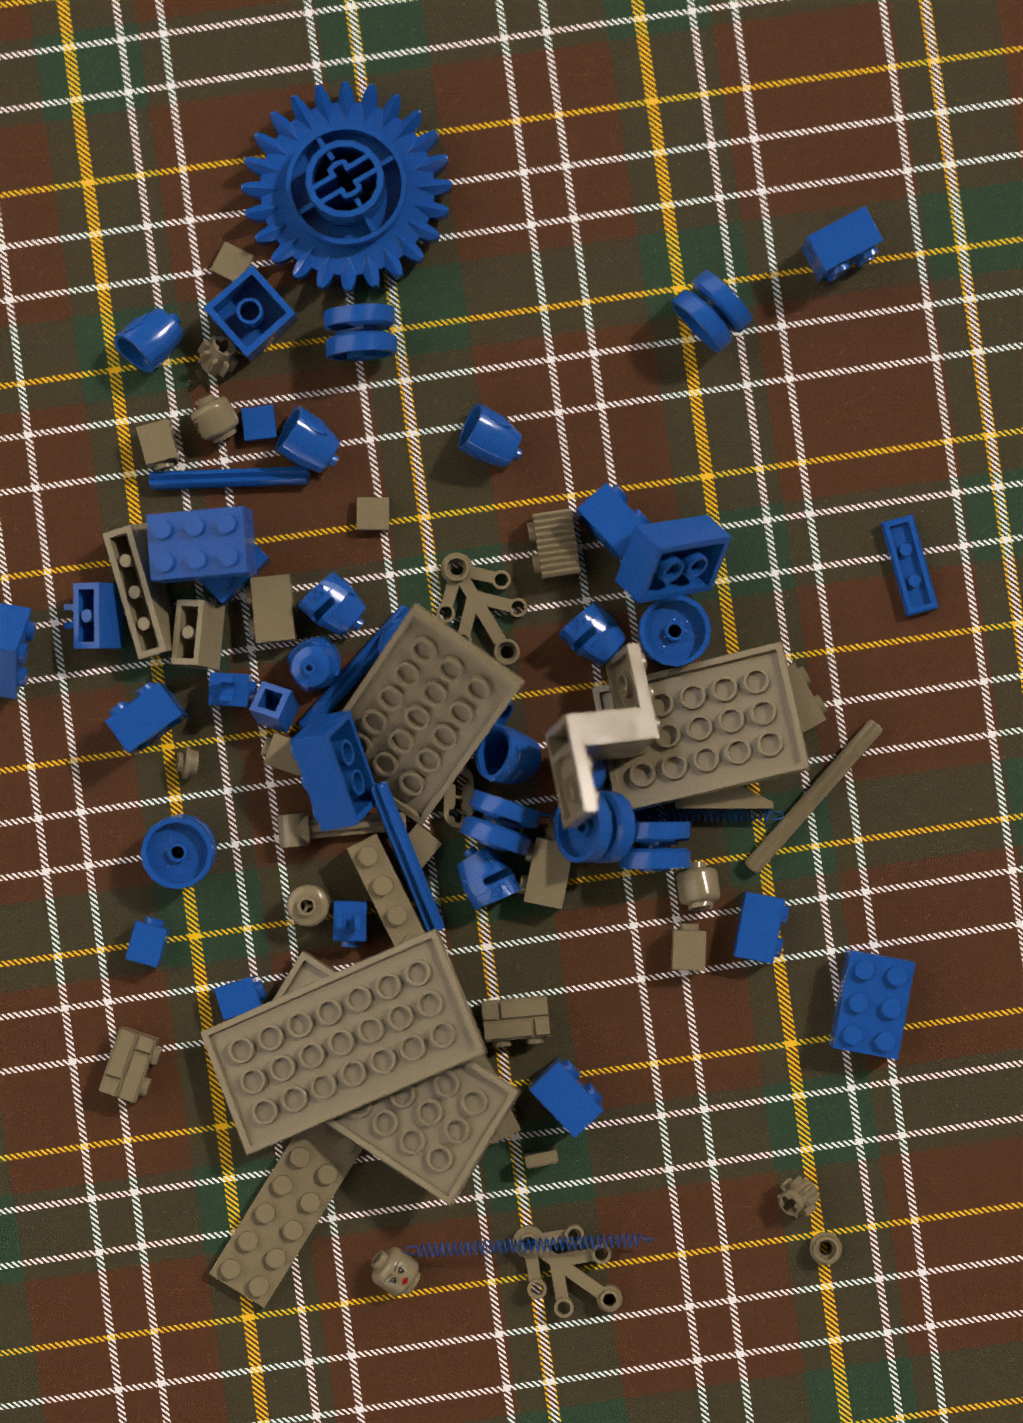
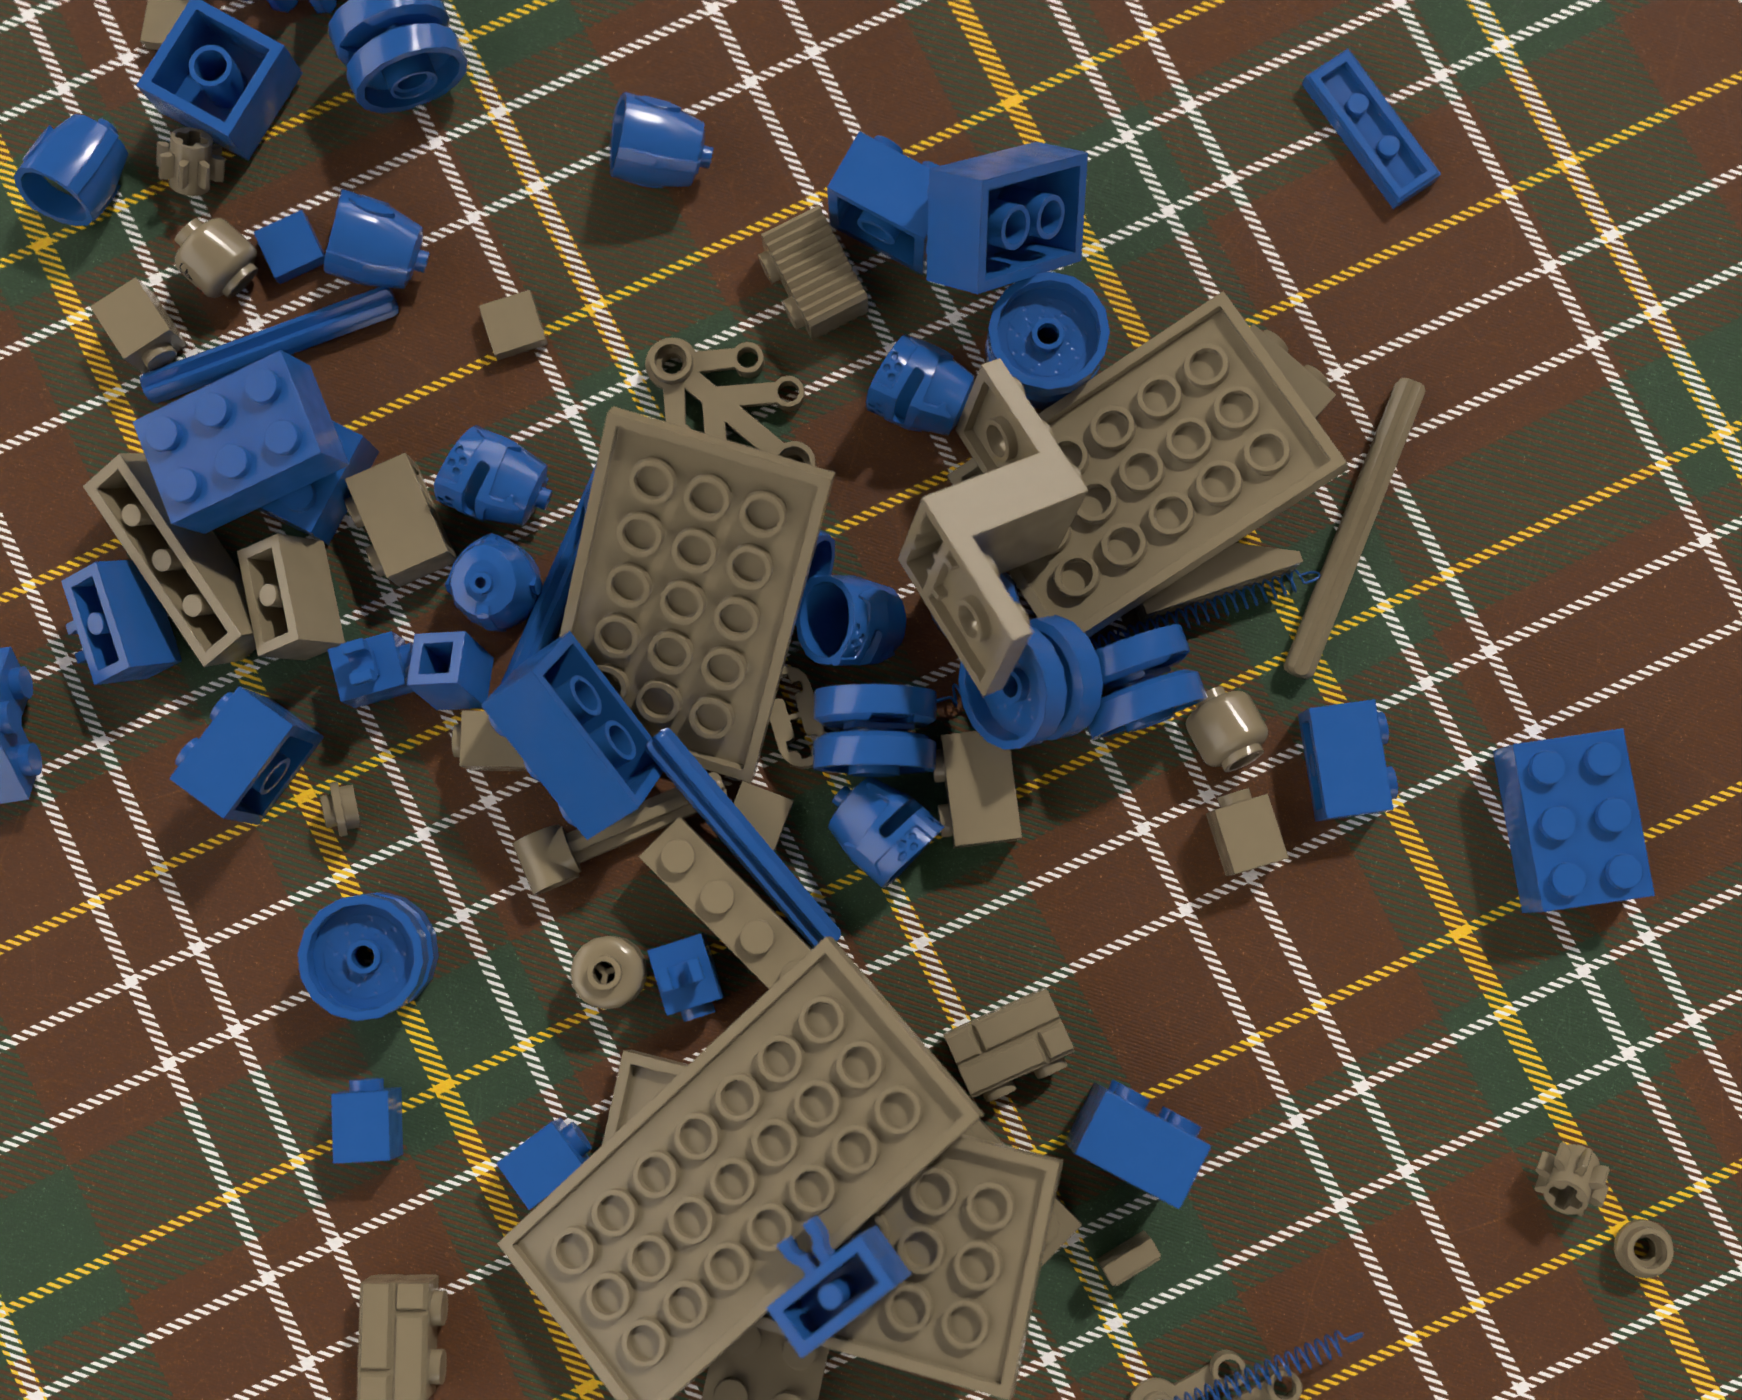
camera: 15 degrees left, 5 degrees down
none -> blue brick [766,1215,912,1359]

